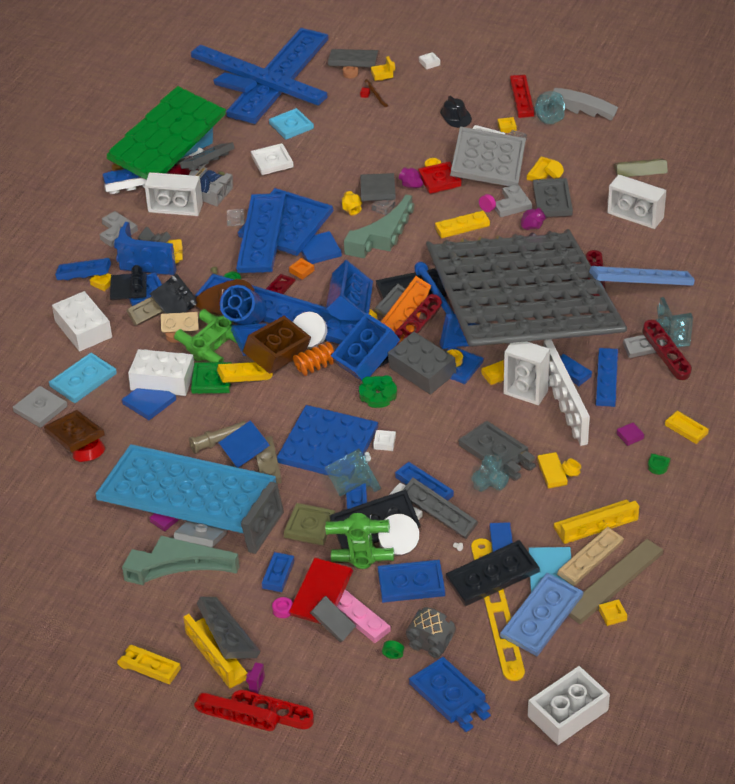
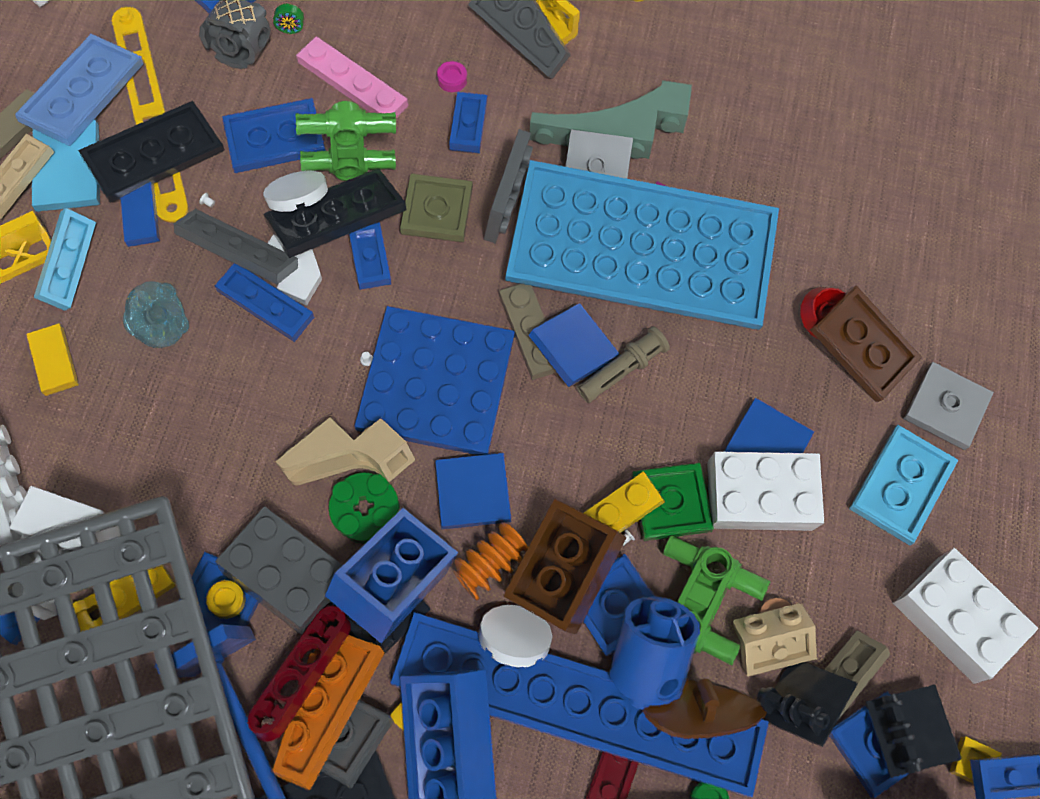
camera: 165 degrees right, 25 degrees up
red tile [289,557,353,625] -> none
dark grey tile [310,596,356,642] -> none
clear light blue bracket [325,449,381,496] -> none
white tile [374,430,396,451] -> none
dark grey tile [459,421,536,481] -> none
yellow plate [562,458,581,477] -> none
none -> medium azure plate [34,208,96,311]
none -> tan arch [275,417,415,485]
none -> blue tile [435,453,511,530]

